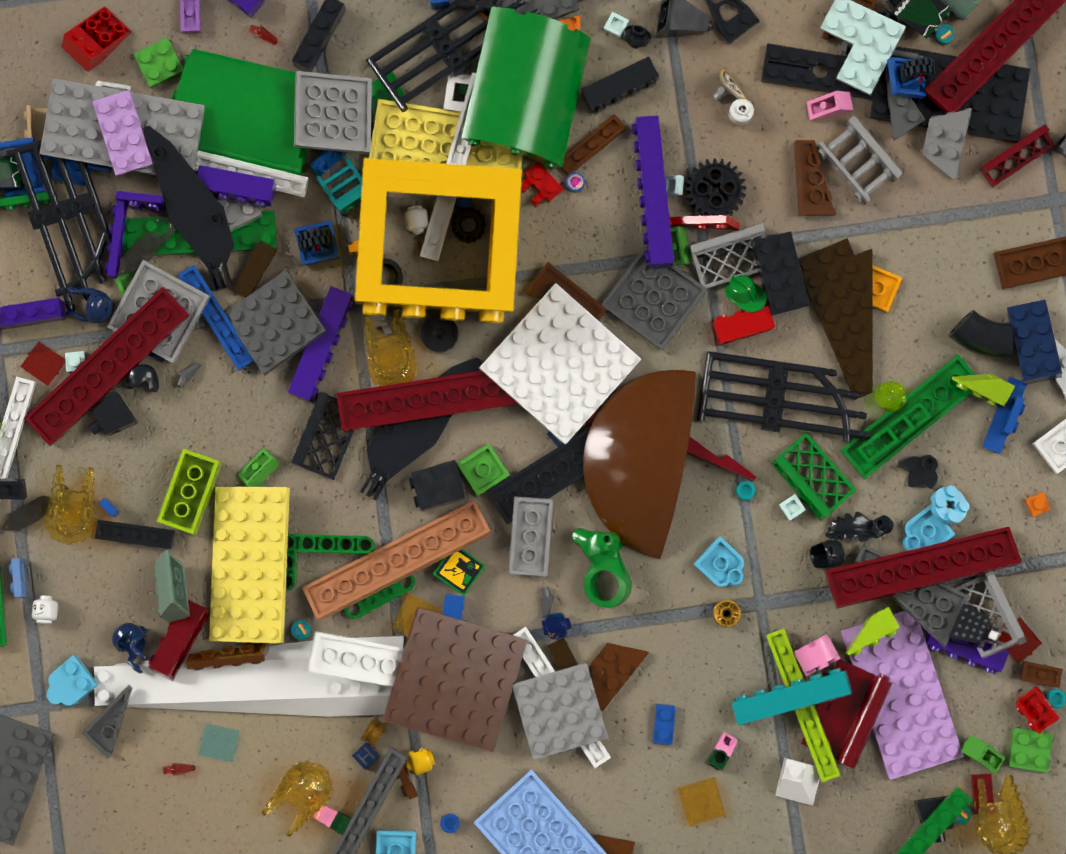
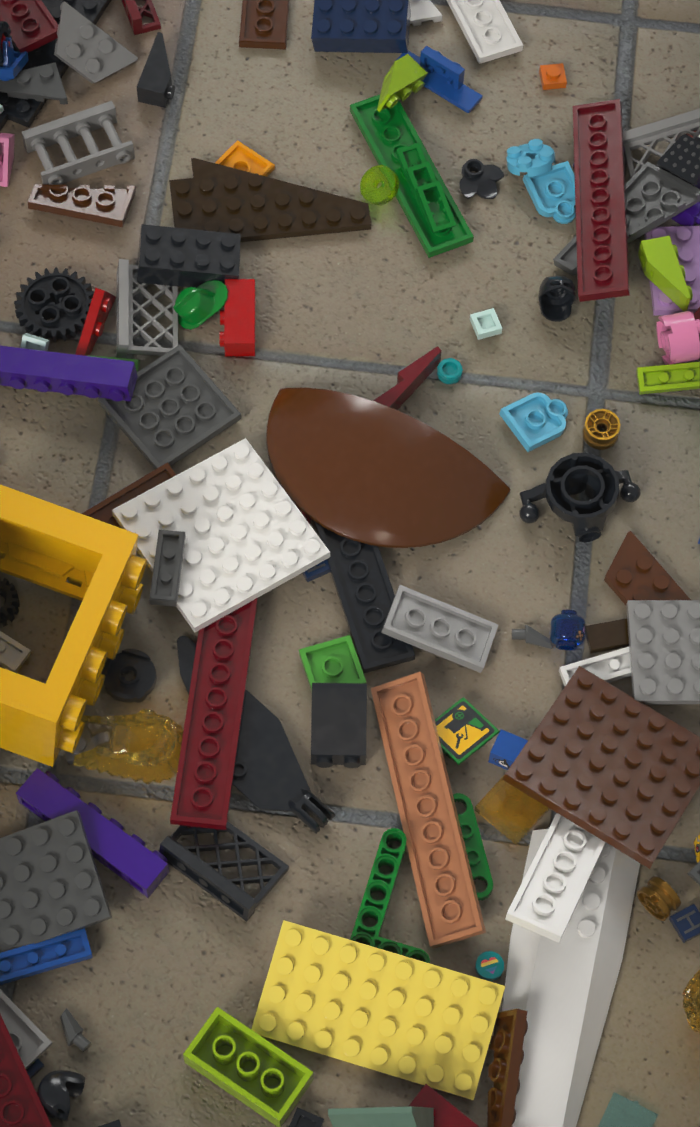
camera: 75 degrees left, 20 degrees down
bright green slope [237,448,280,487] -> none
green animal [572,528,632,608] -> none
black piece [697,351,870,443] -> none
green fence [770,432,857,521] -> none
black plant [825,512,893,542] -> none
black brick [948,309,1013,359] -> none
none -> black slope [136,32,175,108]
none -> dark grey tile [149,530,186,607]
none -> black piece [519,453,641,543]

